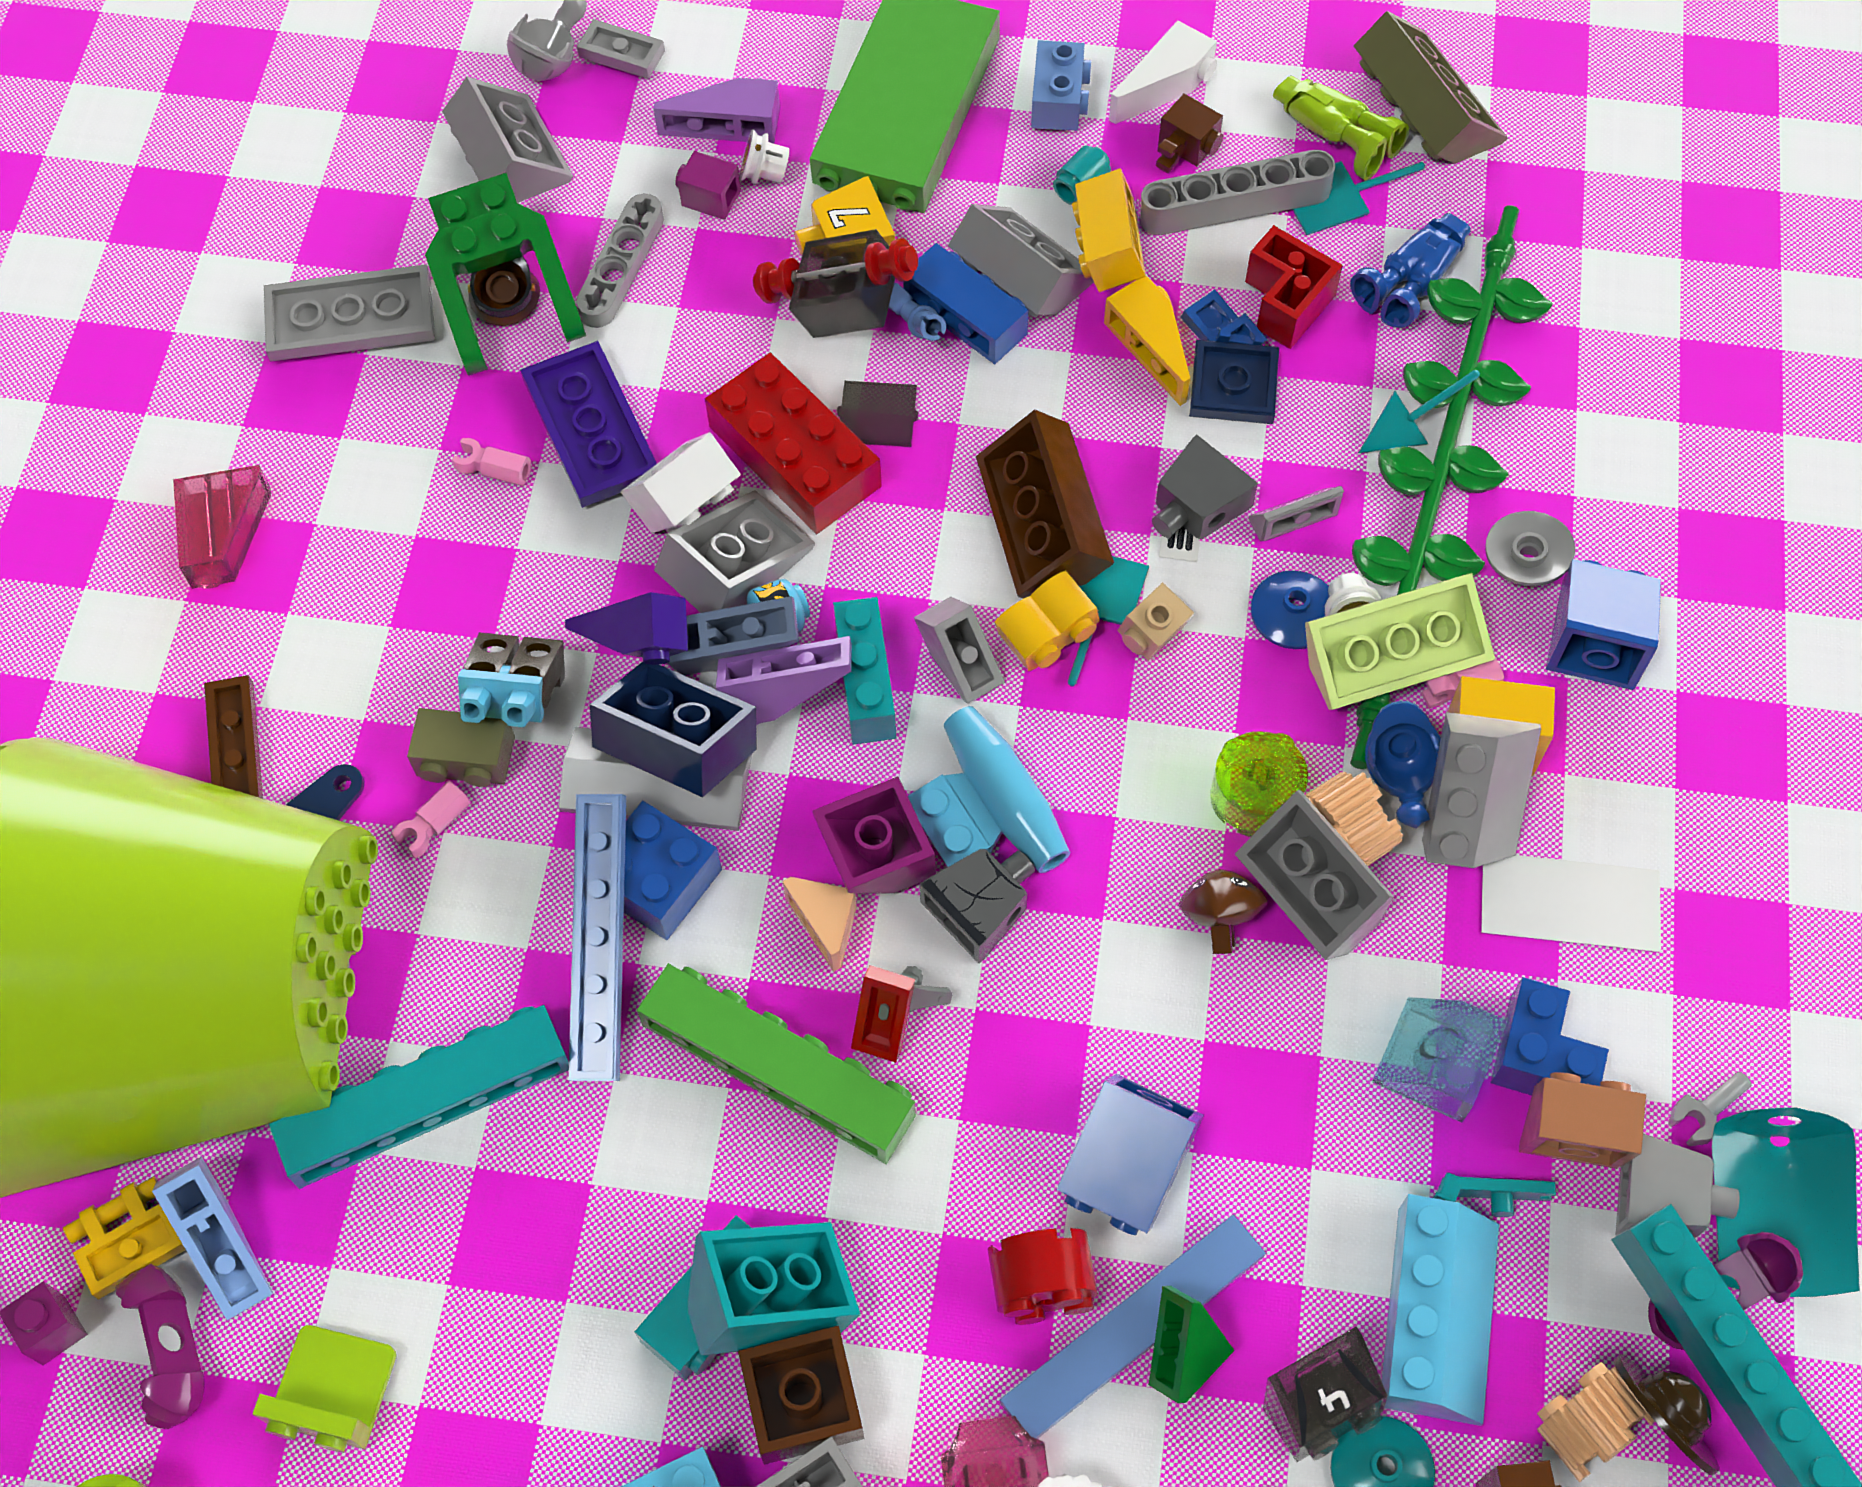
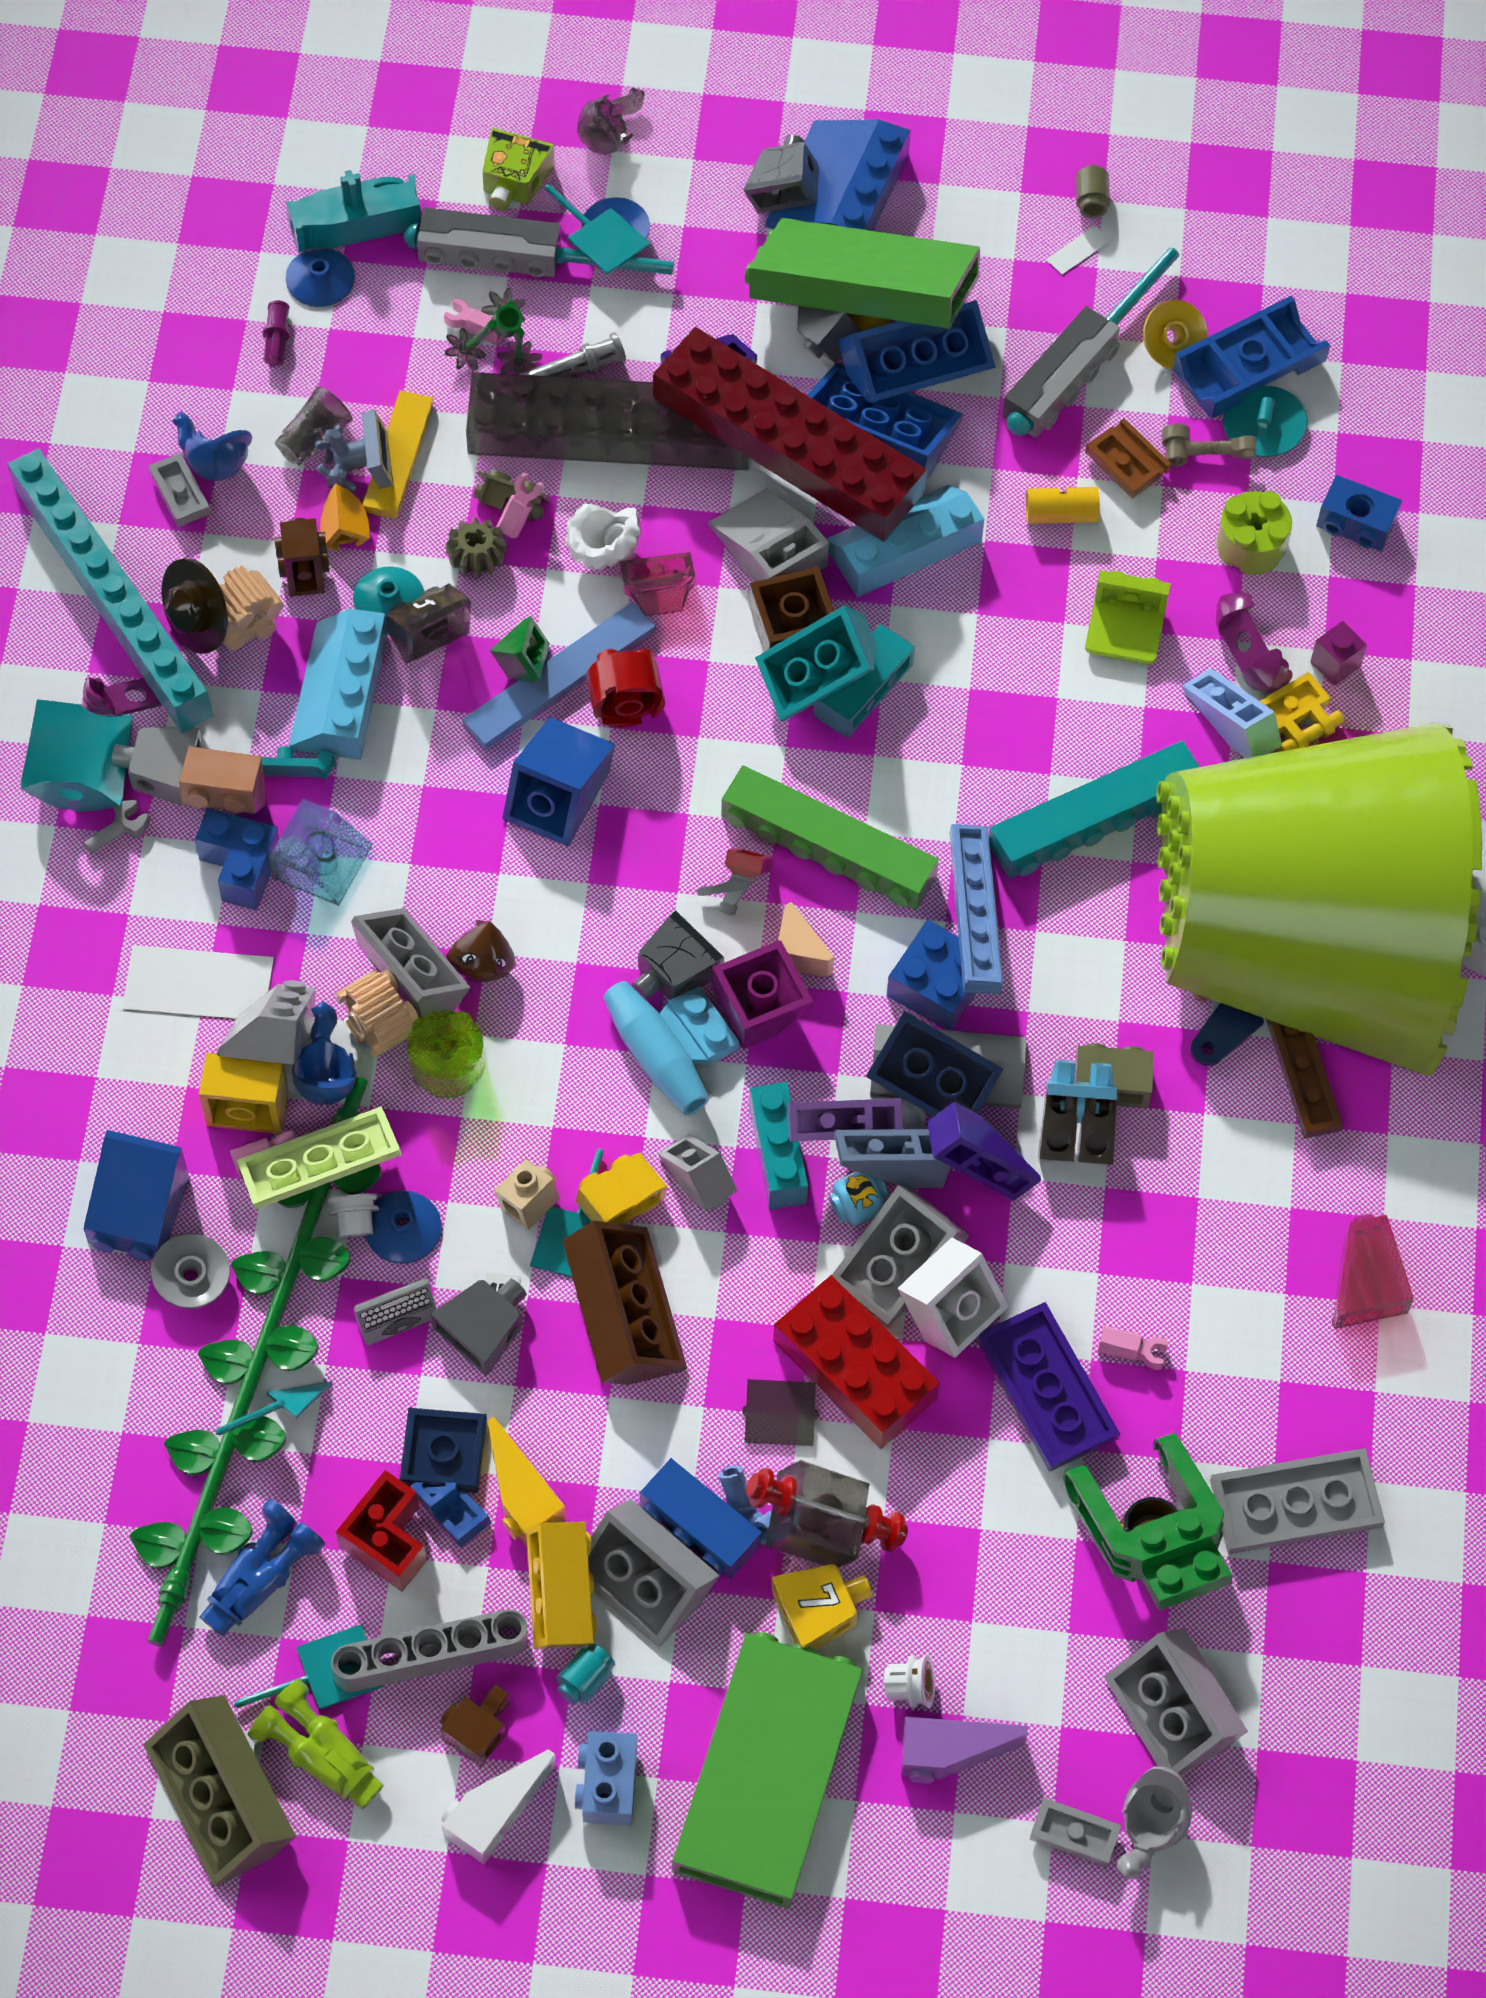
camera: 175 degrees right, 0 degrees up
bright pink bar [391,781,470,859] -> none
light grey beam [576,193,664,328] -> none
magenta brick [675,151,741,220] -> none

